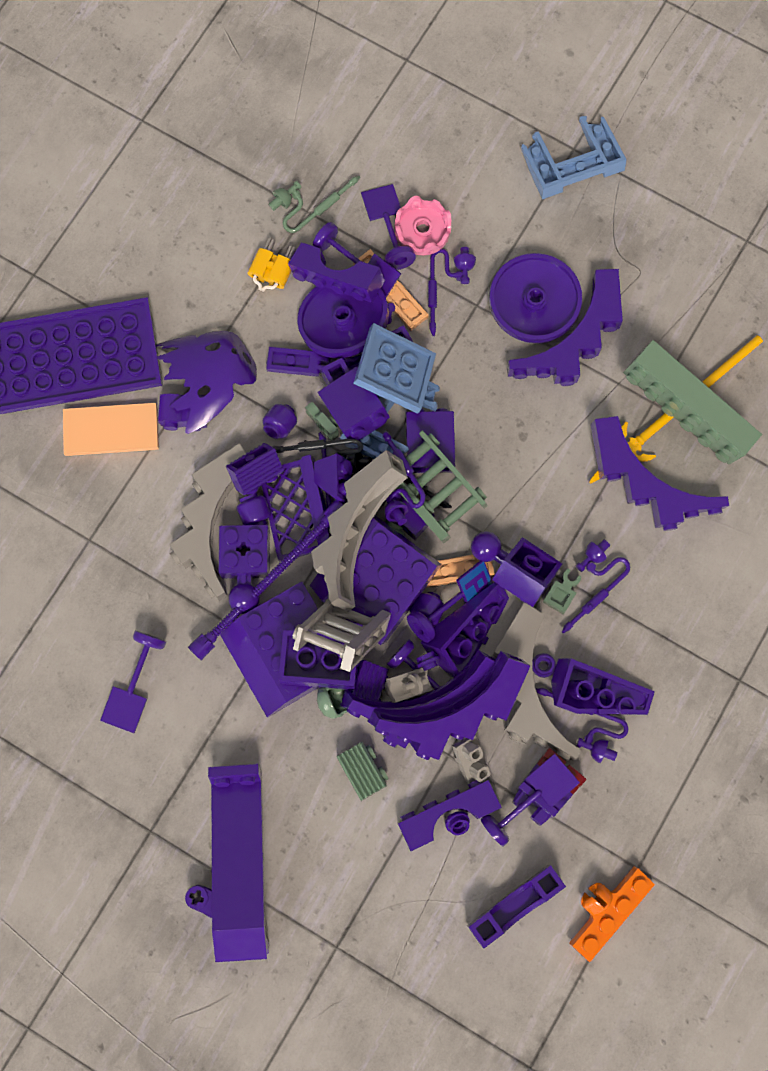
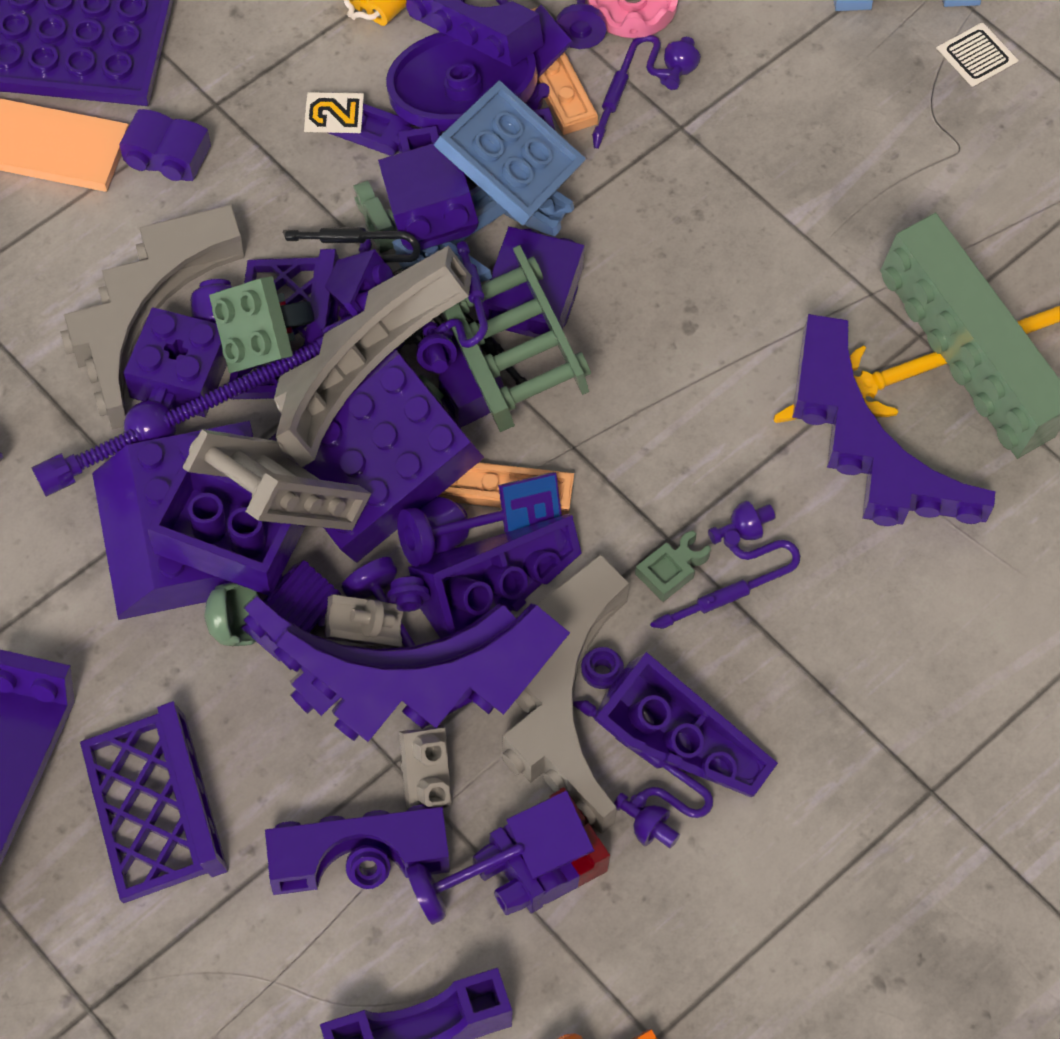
camera: 15 degrees right, 15 degrees down
dark purple piece [156,331,257,434] -> none
dark purple brick [226,443,284,496] -> none
dark purple head [262,404,297,439] -> none
sand green brick [337,742,389,801] -> none
dark purple brick [471,531,562,607] -> none
dark purple dish [489,253,582,343] -> none
dark purple arch [507,269,623,386] -> none
none -> dark purple fence [80,701,228,903]
none -> sand green plate [209,276,314,373]
none -> sticker [304,92,364,133]
none -> white sticker [936,23,1019,87]

